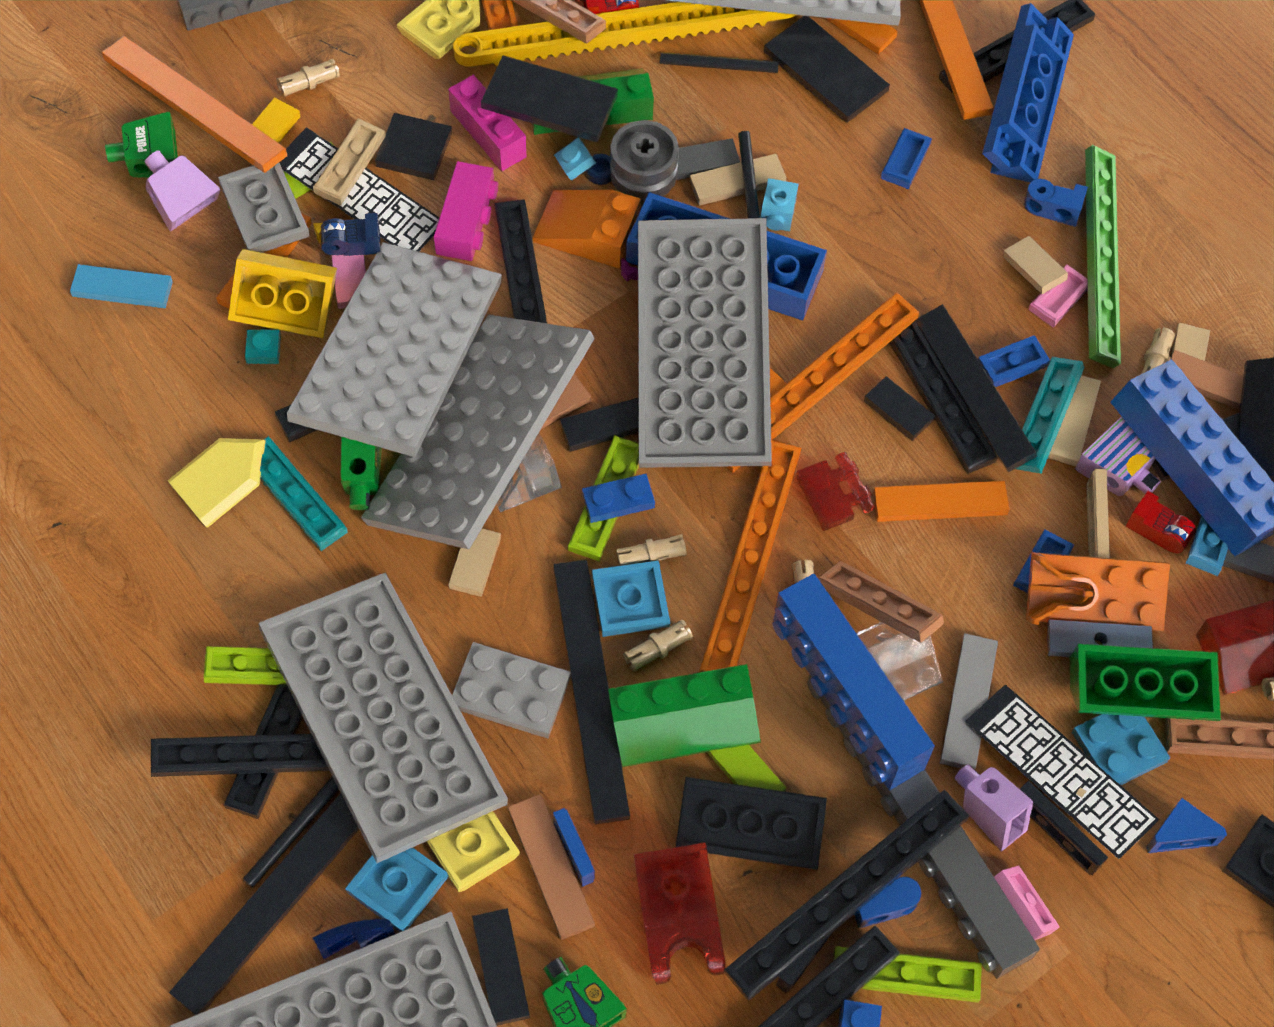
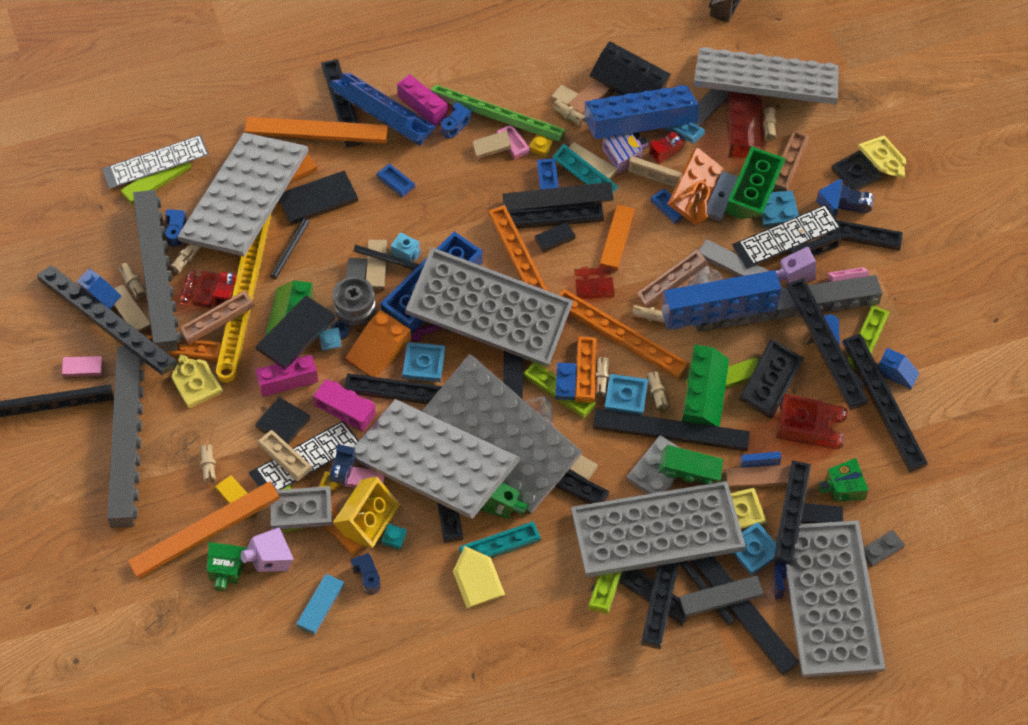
camera: 70 degrees left, 5 degrees down
none -> dark blue leg [350,553,381,595]
none -> dark pink brick [397,74,447,126]
none -> dark azure plate [402,342,445,382]
none -> yellow plate [529,134,553,157]
none -> black tile [555,470,610,504]
none -> orange tile [575,336,597,403]
none -> green brick [658,445,723,485]
none -> dark grey tile [679,576,764,617]
none -> black tile [773,460,811,566]
none -> black tile [827,220,903,251]
none -> dark blue leg [838,185,874,213]

